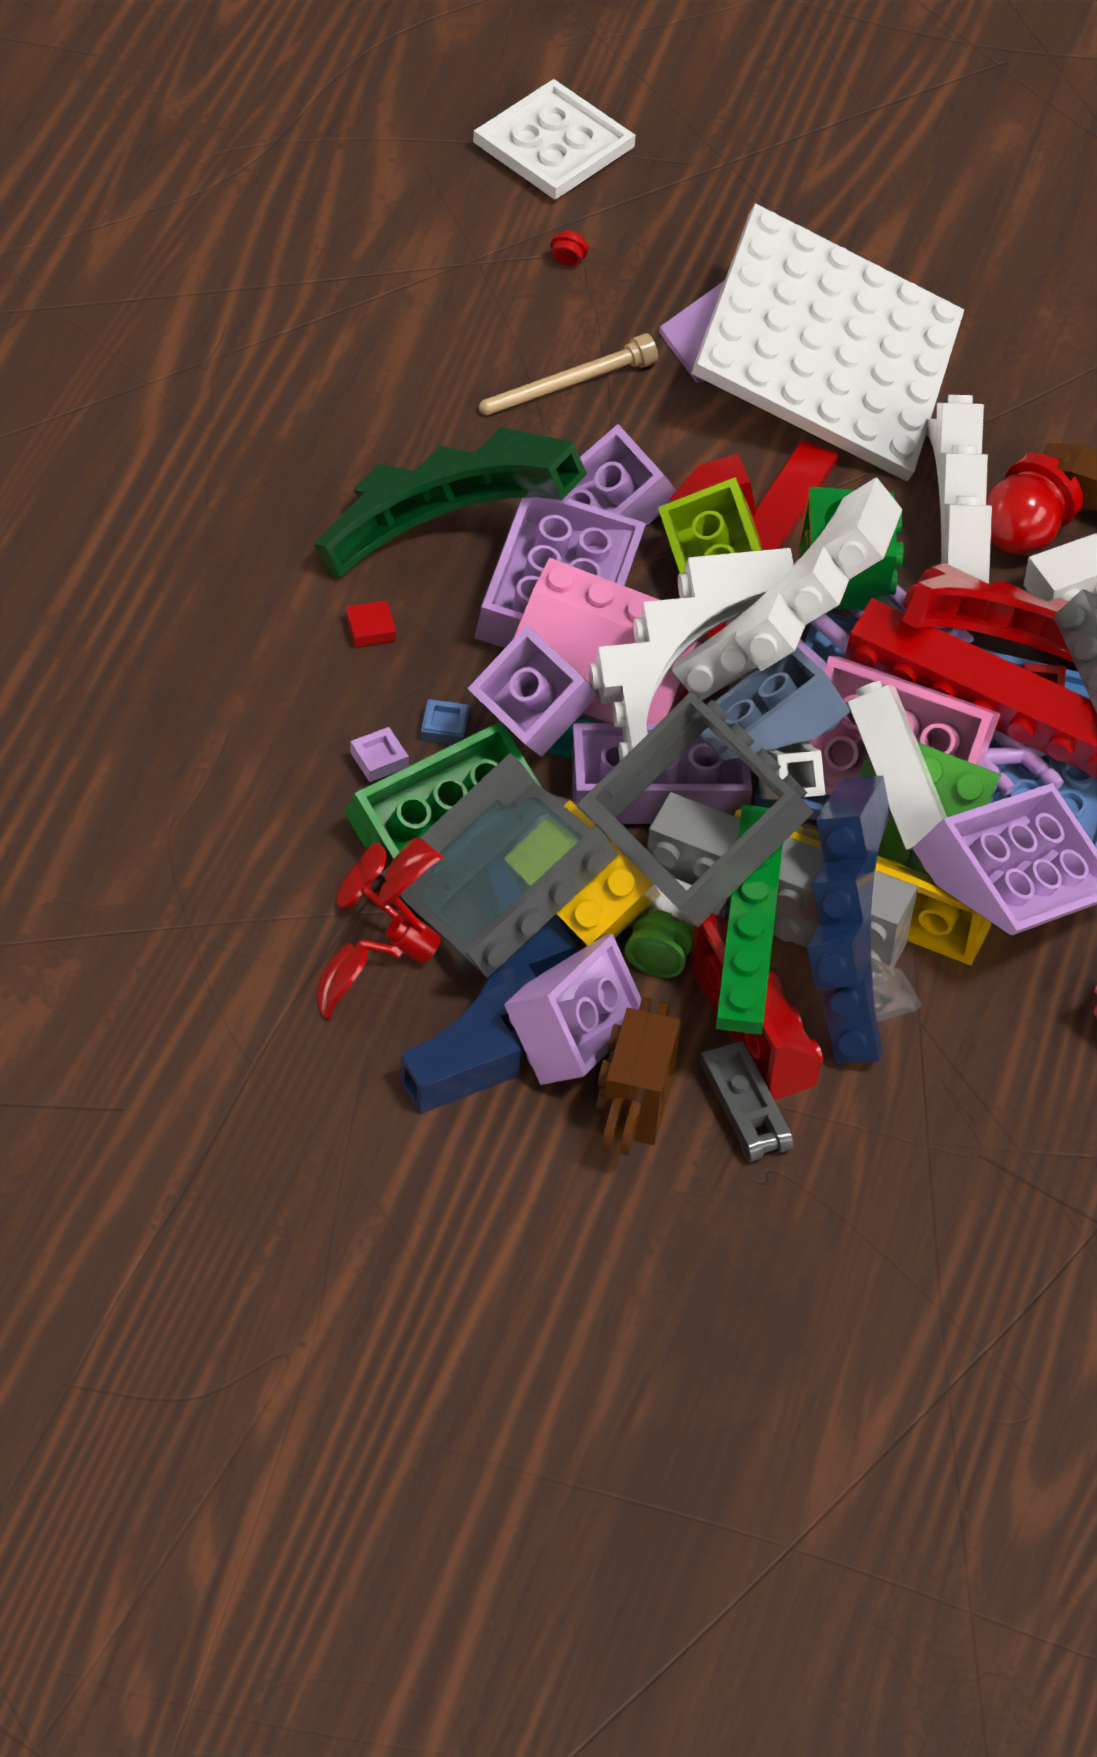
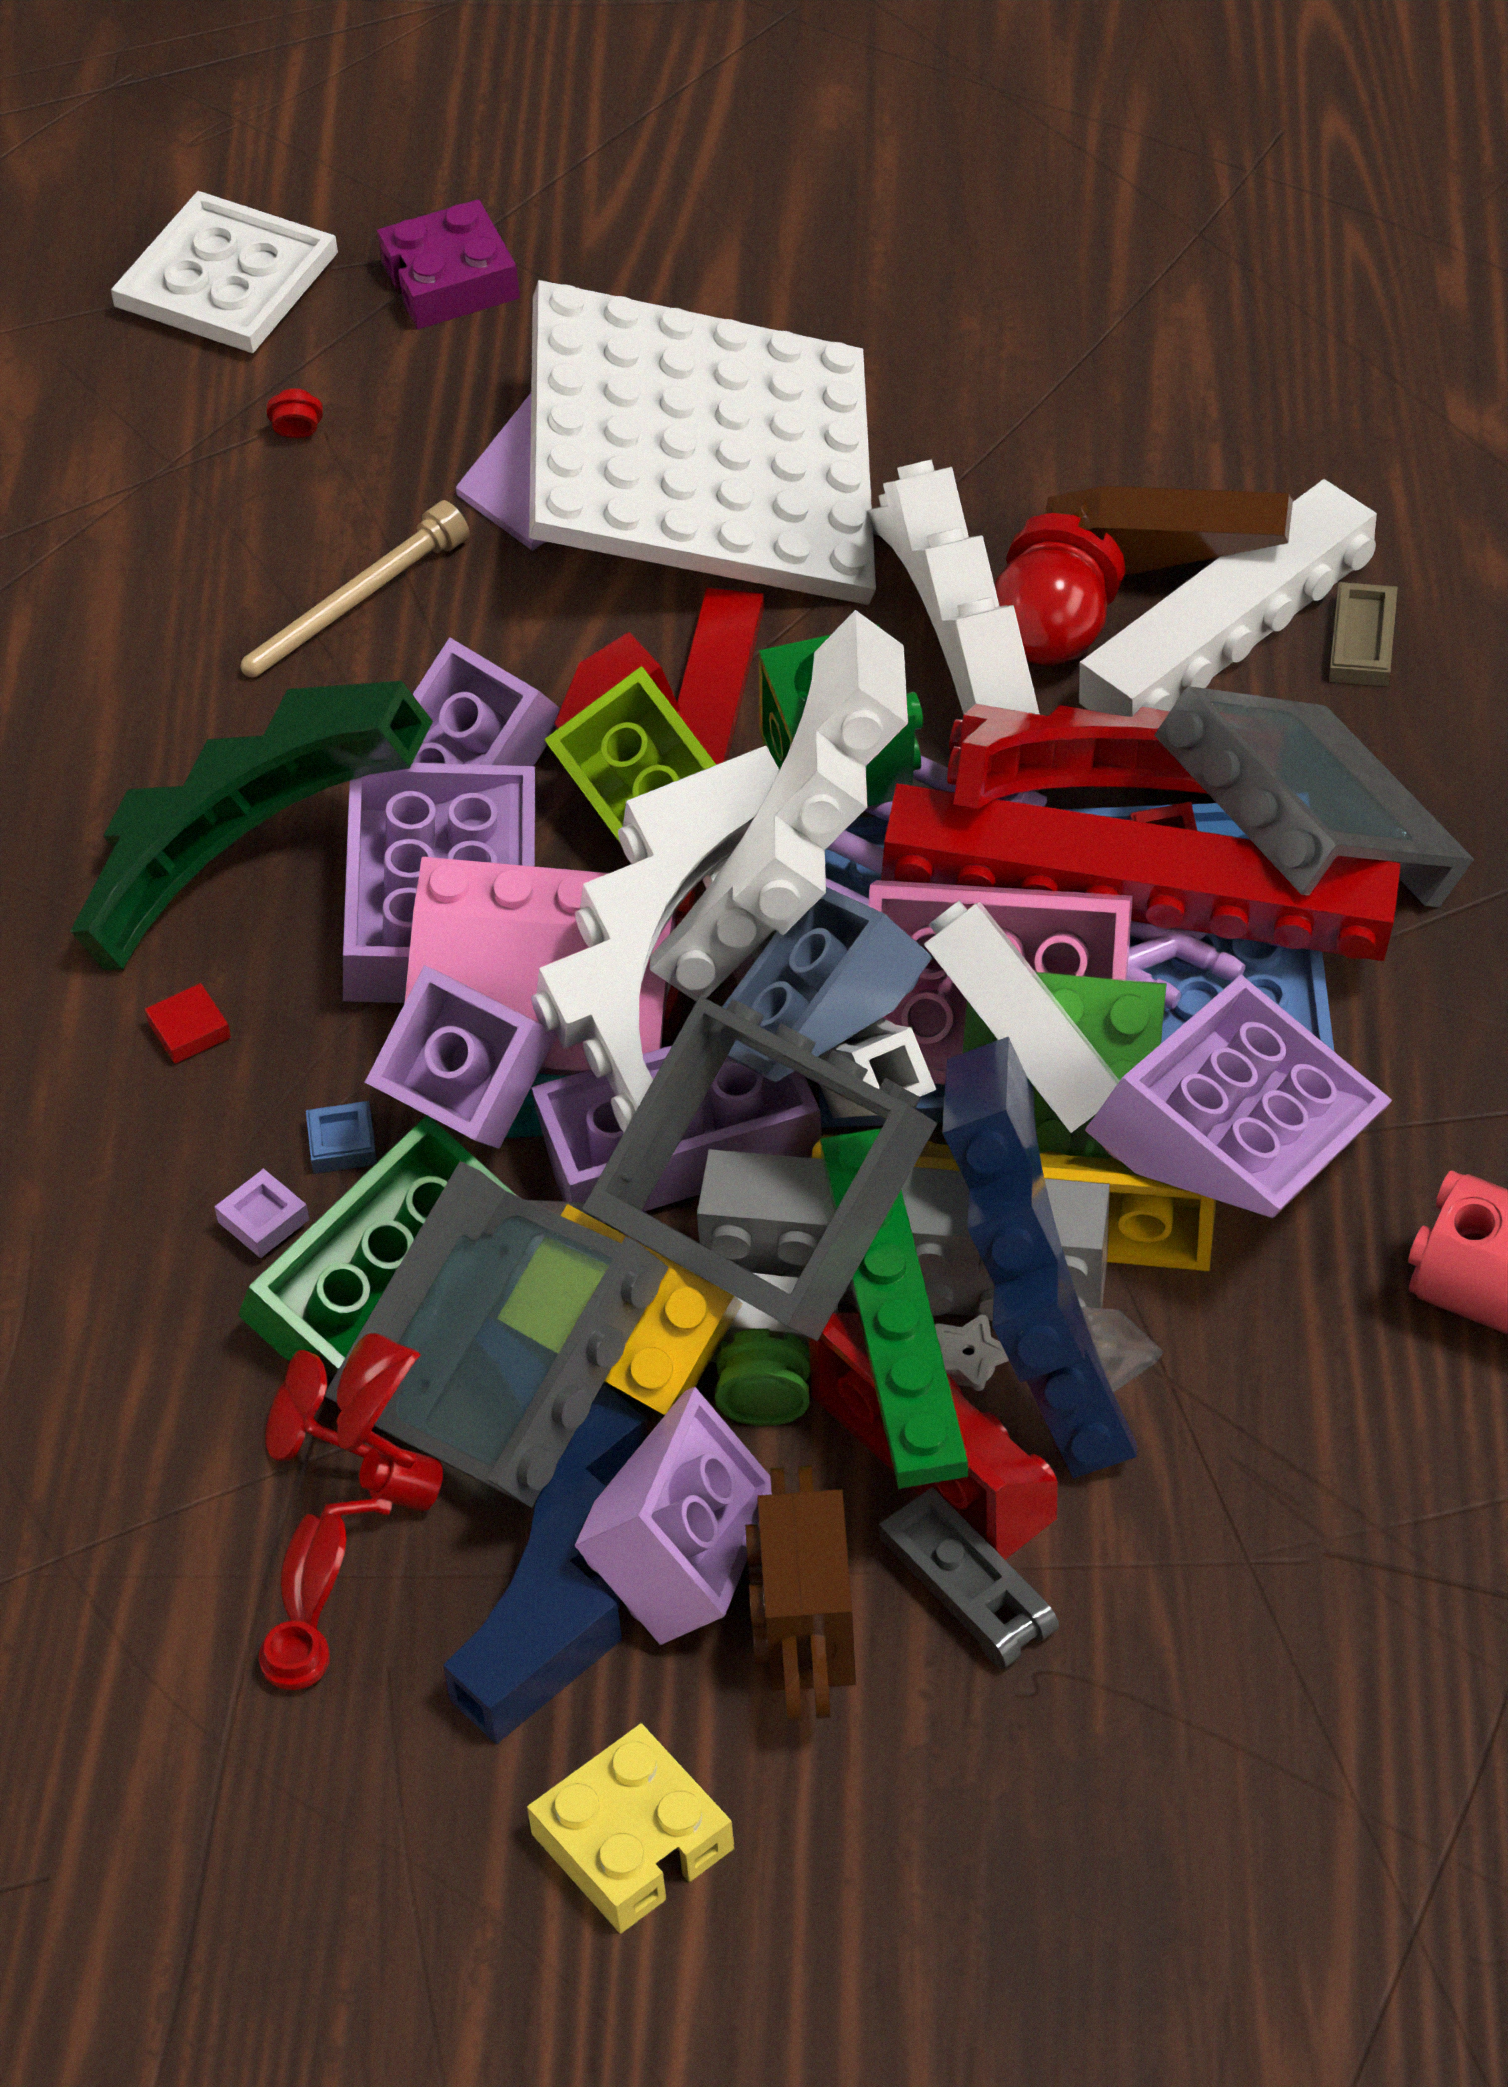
camera: 10 degrees left, 0 degrees up
none -> red plate [259,1621,330,1690]
none -> magenta piece [377,199,520,330]
none -> light yellow piece [527,1723,734,1934]
none -> white plate [935,1314,1009,1391]

